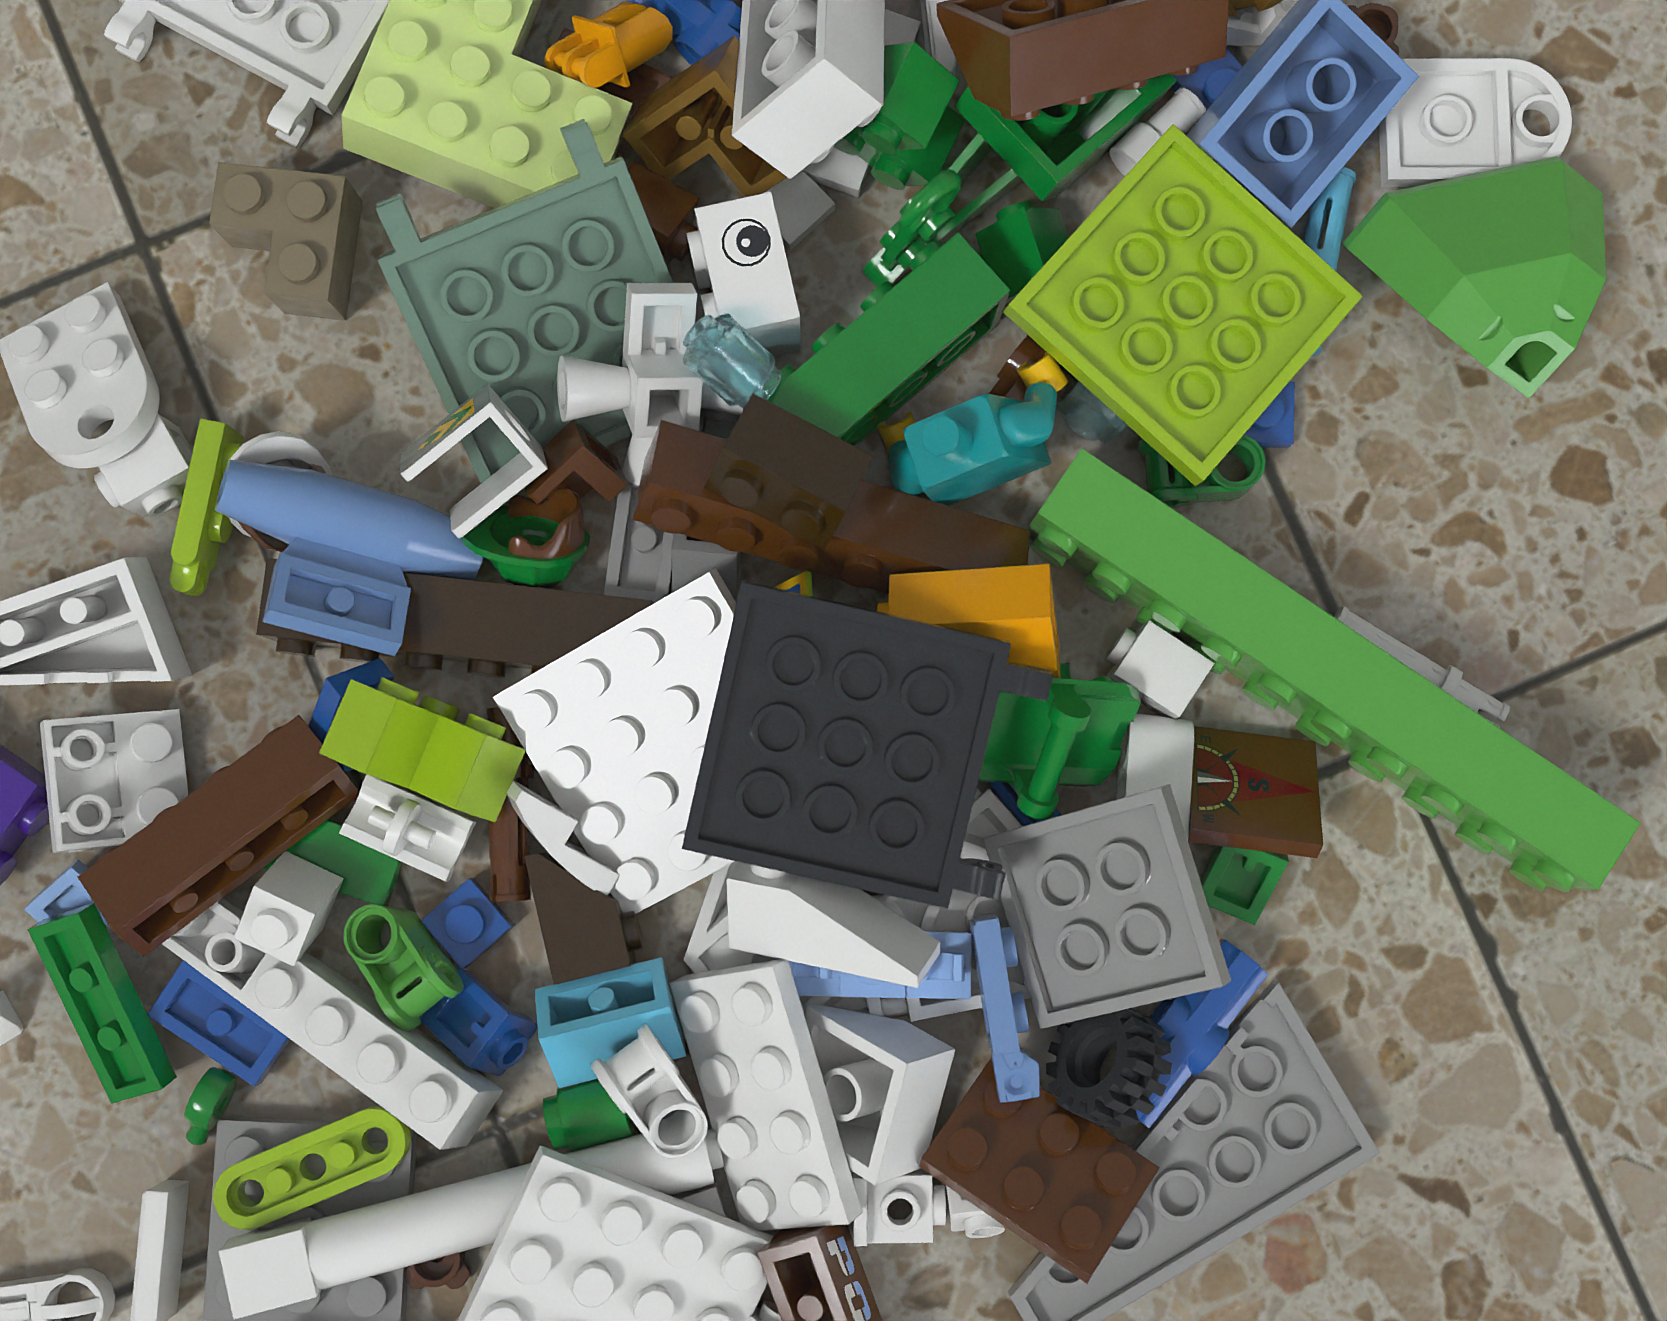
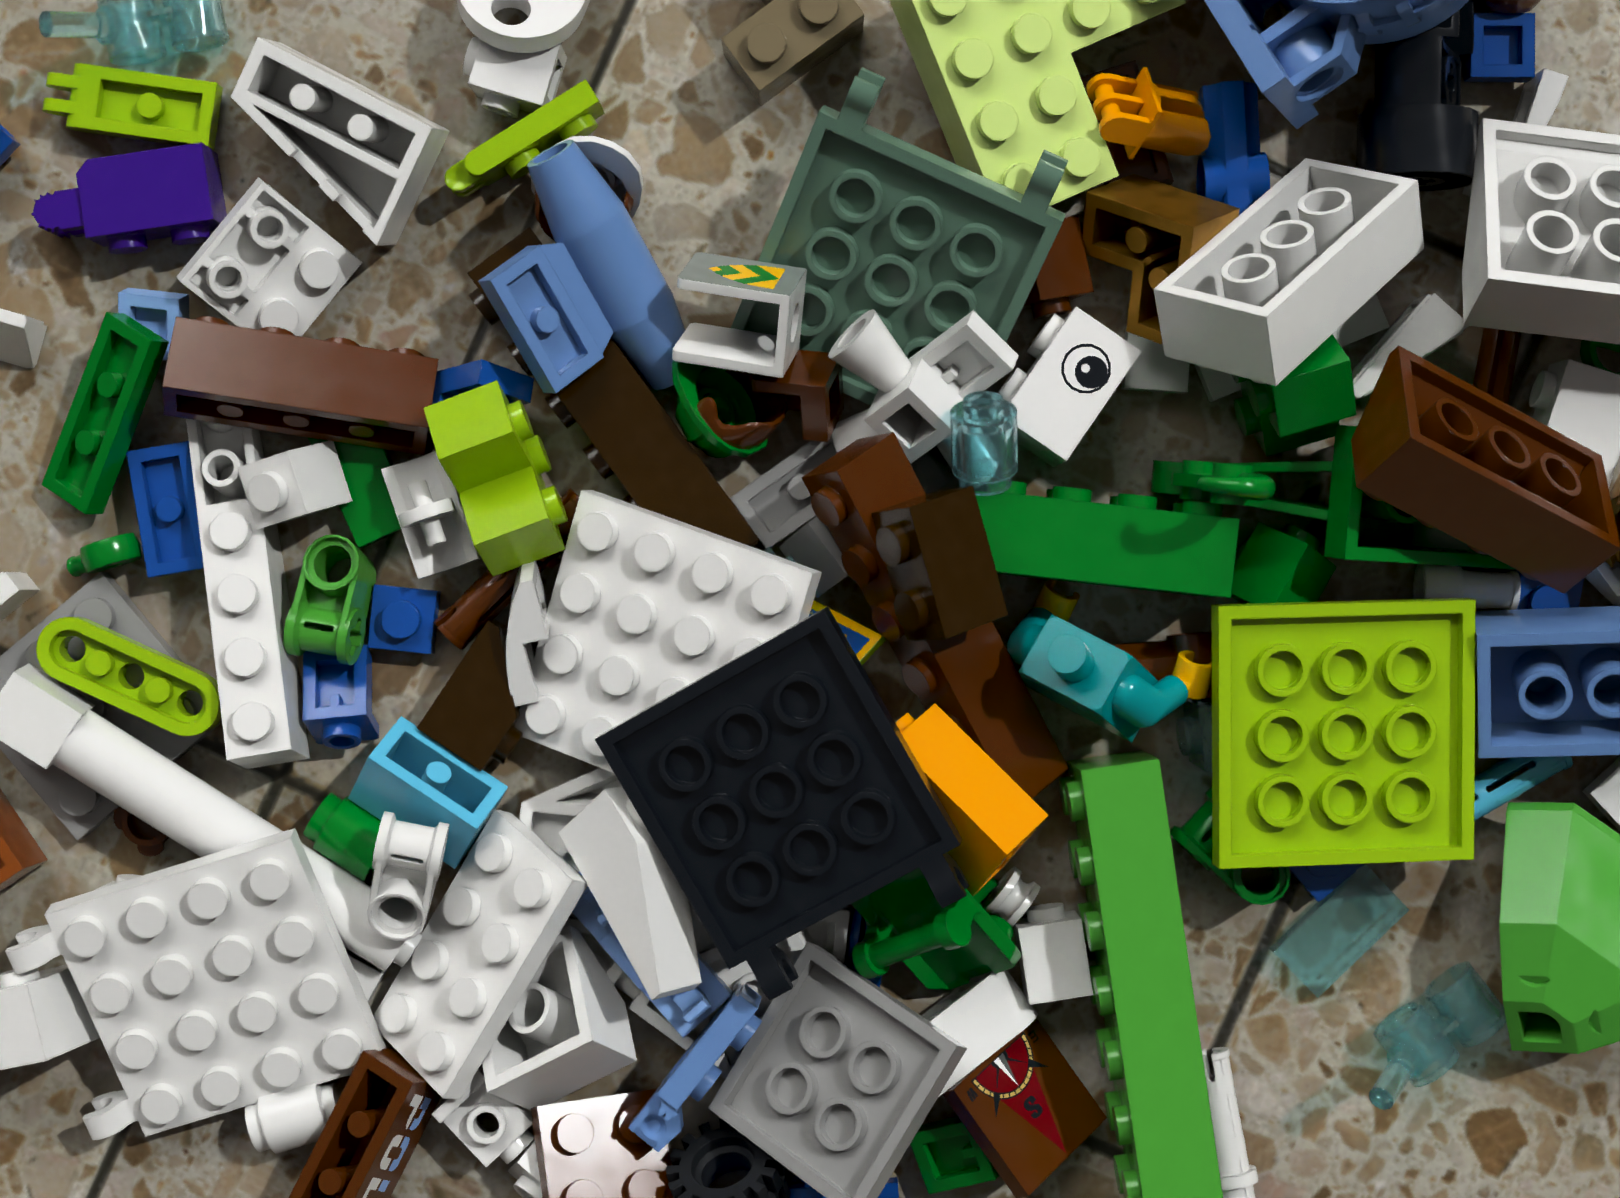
camera: 50 degrees right, 5 degrees up
none -> white bush [982,866,1041,927]
none -> clear light blue tile [1269,864,1409,998]
none -> clear light blue beam [1369,961,1506,1110]

